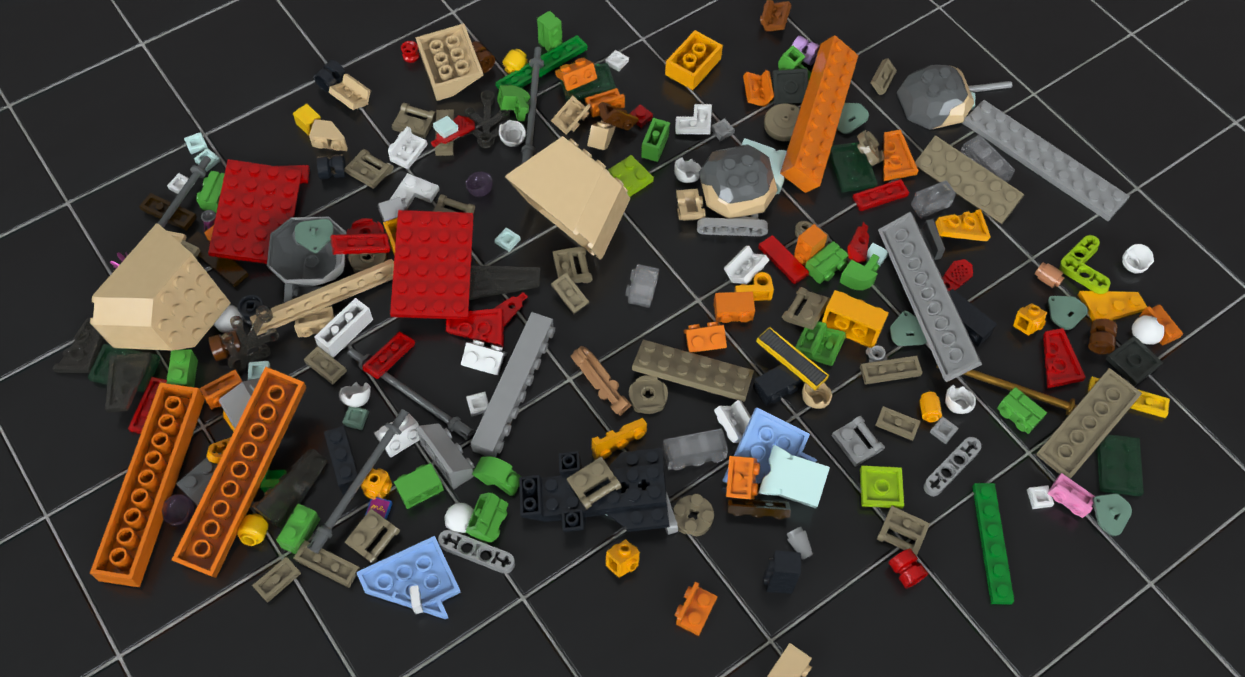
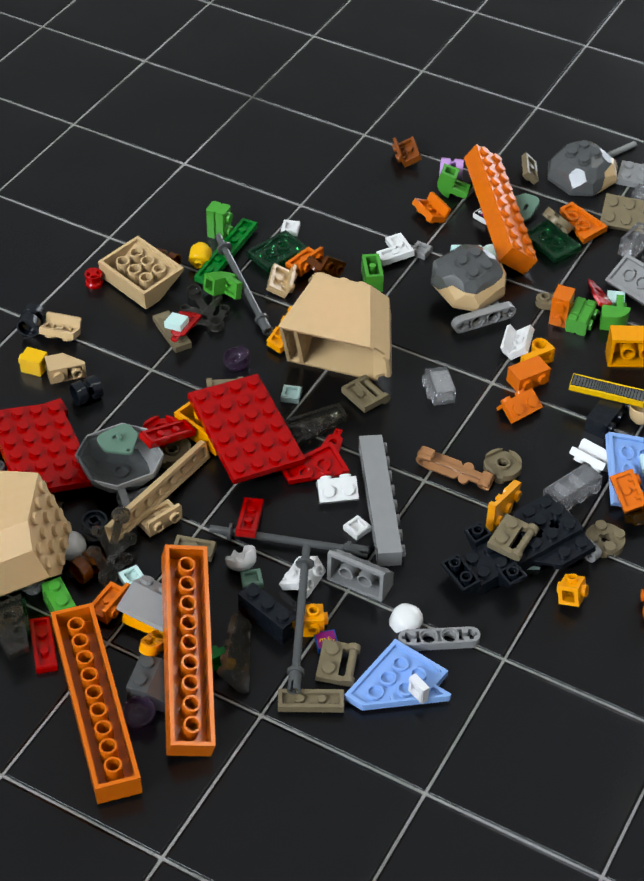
camera: 25 degrees left, 15 degrees down
yellow head [237,514,268,546] -> none
dark tan plate [252,557,301,603] -> none
bright green brick [276,504,320,554] -> none
white brick [314,298,373,358] -> none
dark tan plate [345,149,394,189] -> none
light grey brick [377,197,408,222] -> none
white bracket [388,126,427,169] -> none
white plate [390,173,439,208] -> none
dark tan plate [392,102,436,139] -> none
bright green brick [394,463,444,509] -> none
bright green brick [466,493,508,543] -> none
bright green brick [472,456,521,496] -> none
white hair [499,120,526,147] -> none
dark tan plate [551,273,589,314] -> none
orange bracket [555,58,597,91] -> none
red plate [629,105,653,128] -> none
dark tan plate [632,340,754,402] -> none
light orange brick [665,30,723,90] -> none
white hair [674,157,701,183] -> none
tan cylinder [676,189,705,221] -> none
red tile [758,235,809,285] -> none
dark tan wheel [764,103,800,141] -> none
pearl dark grey plate [773,69,808,106] -> none
dark tan plate [782,287,830,330] -> none
bright green slope [795,321,846,366] -> none
red tile [853,179,909,211] -> none

